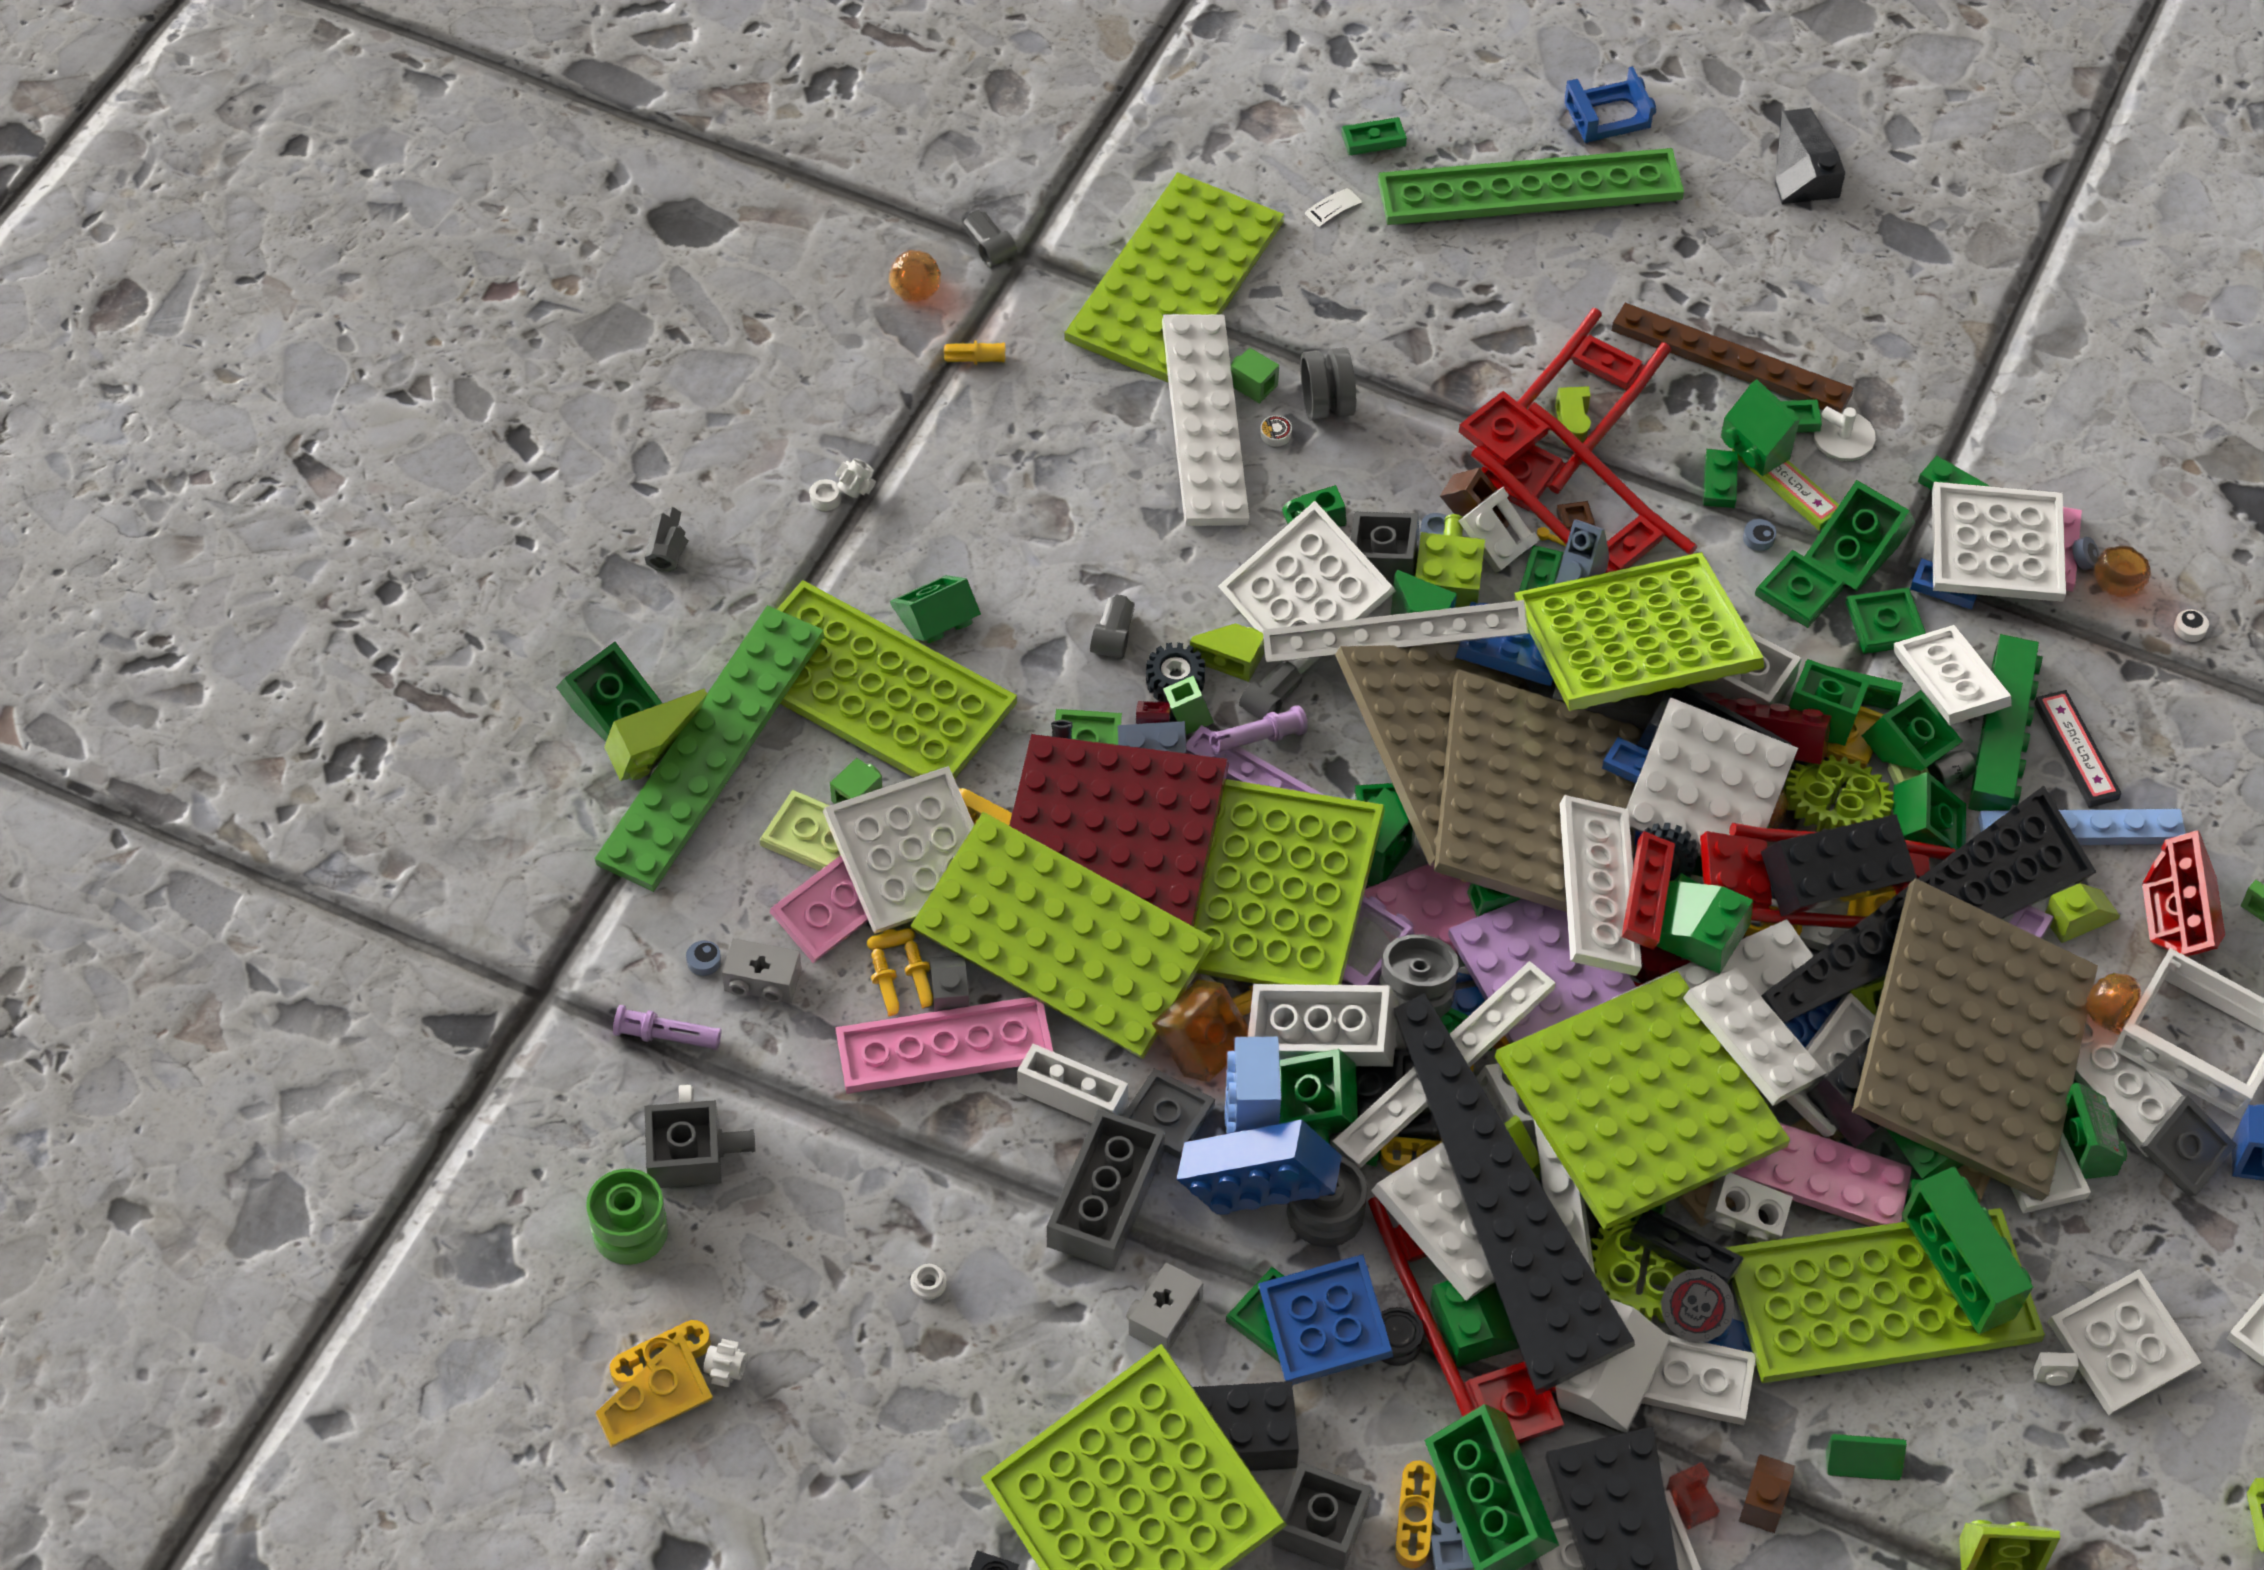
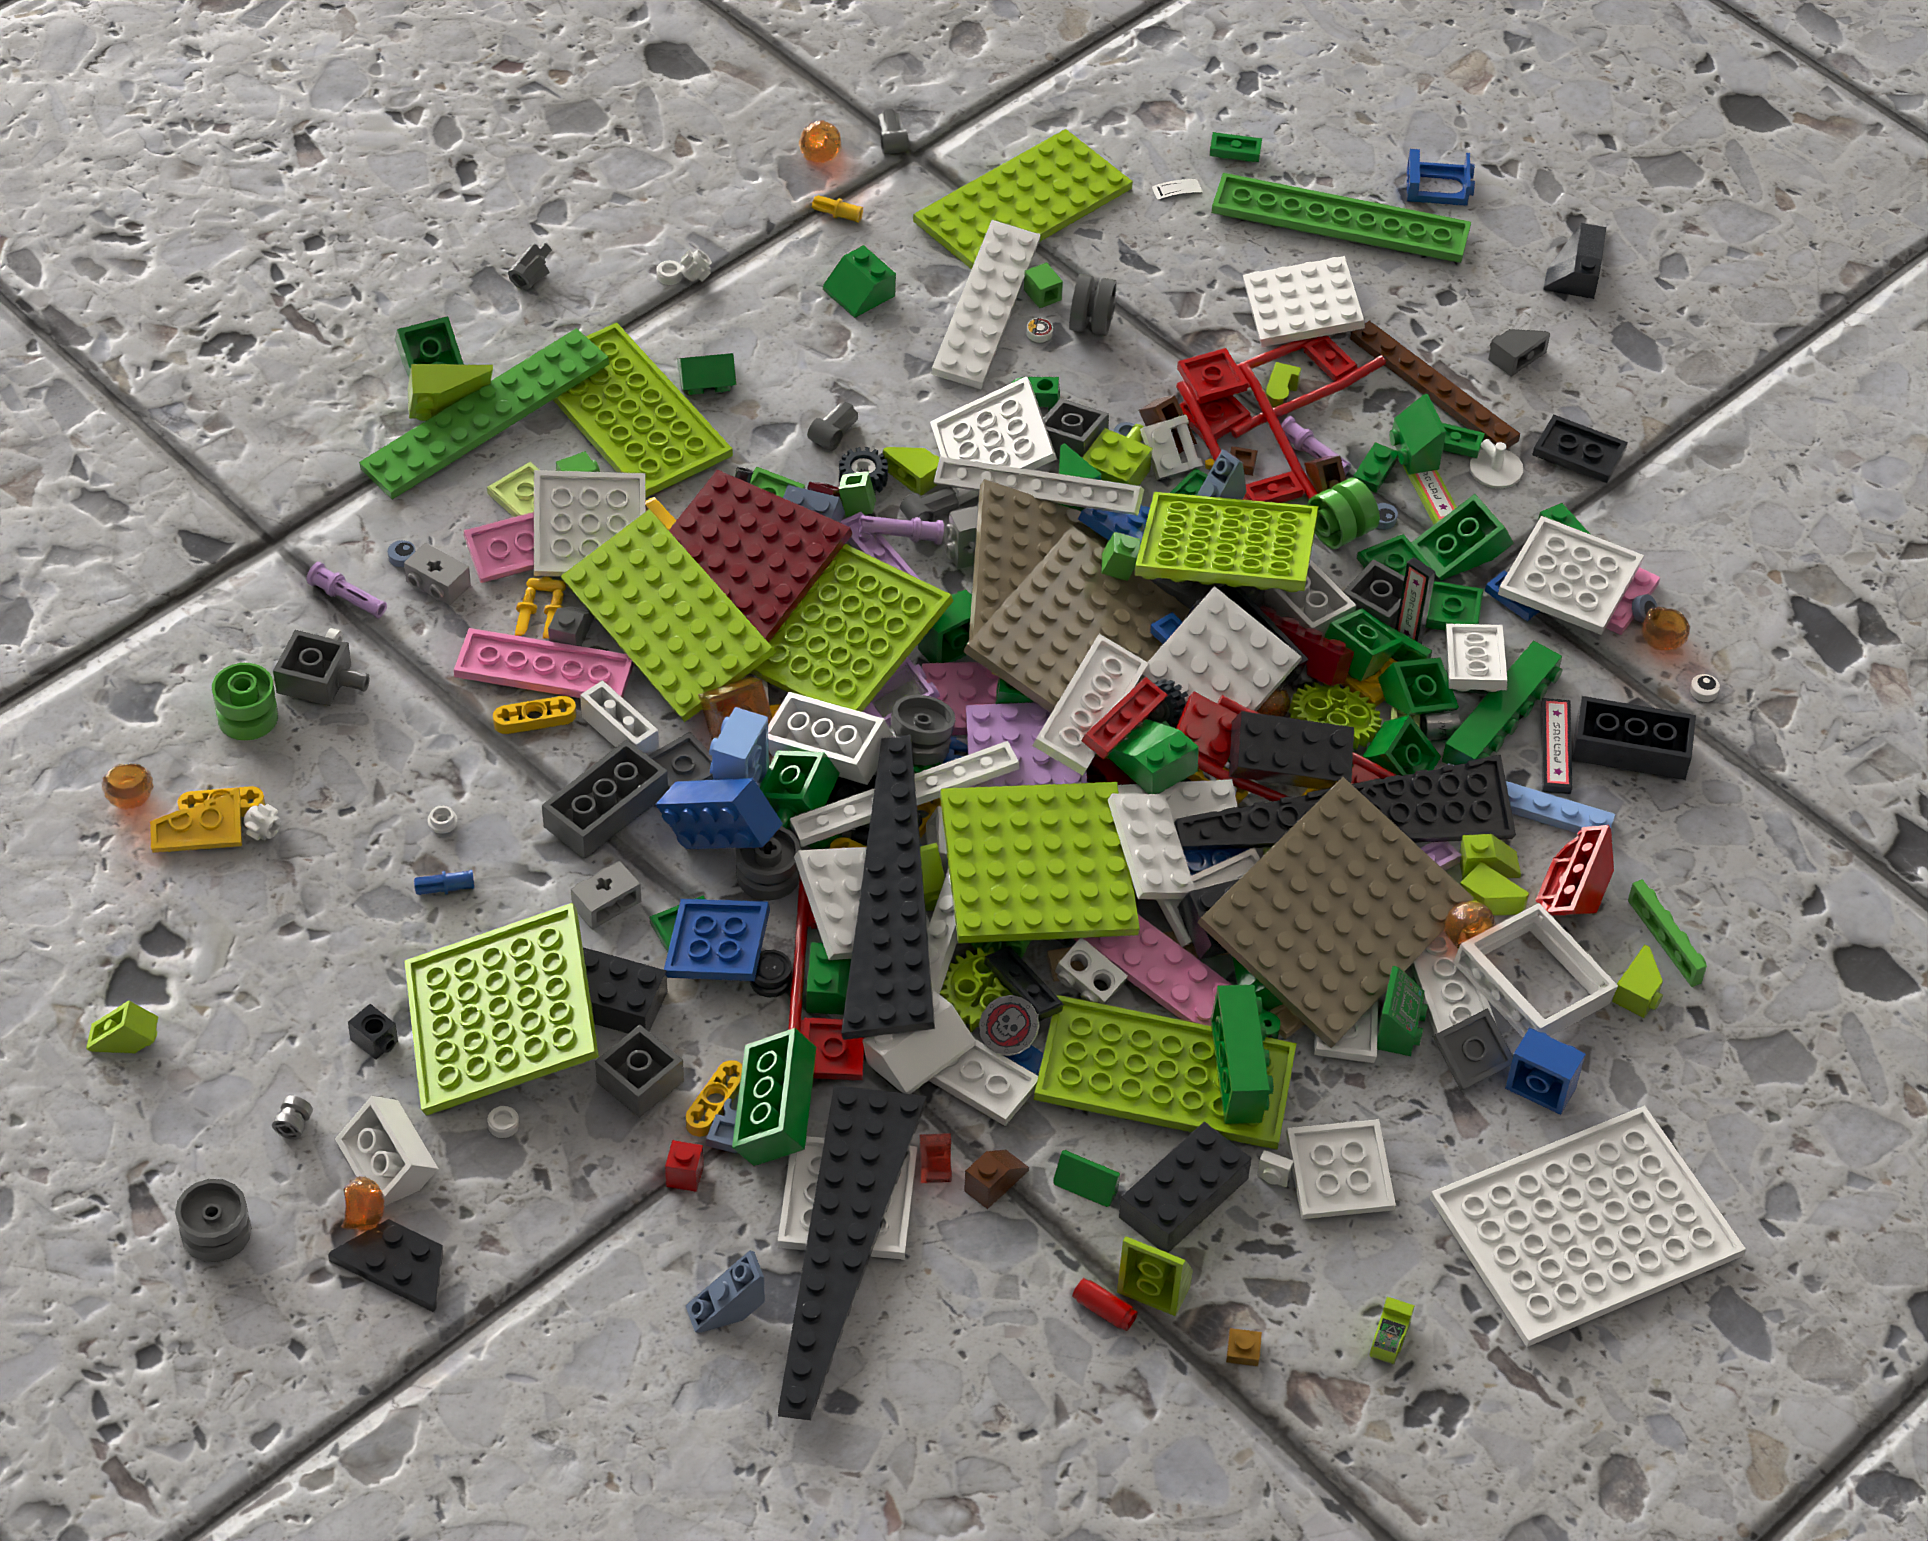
camera: 20 degrees right, 5 degrees down
none -> clear orange hair [102,763,154,810]
none -> blue axle [414,870,475,895]
none -> yellow beam [493,696,576,734]
none -> green slope [823,245,896,318]
none -> light grey brick [945,506,978,569]
none -> bright green brick [1101,532,1140,581]
none -> black brick [1119,1121,1252,1253]
none -> white plate [1243,256,1365,347]
none -> lavender pin [1281,416,1351,475]
none -> reddish brown slope [1304,455,1346,494]
none -> bright green wheel [1307,478,1380,549]
none -> dark grey brick [1343,559,1405,629]
none -> tile [1395,557,1436,644]
none -> lime slope [1460,862,1529,916]
none -> dark grey slope [1488,329,1550,377]
none -> black plate [1532,414,1628,483]
none -> black brick [1572,696,1696,780]

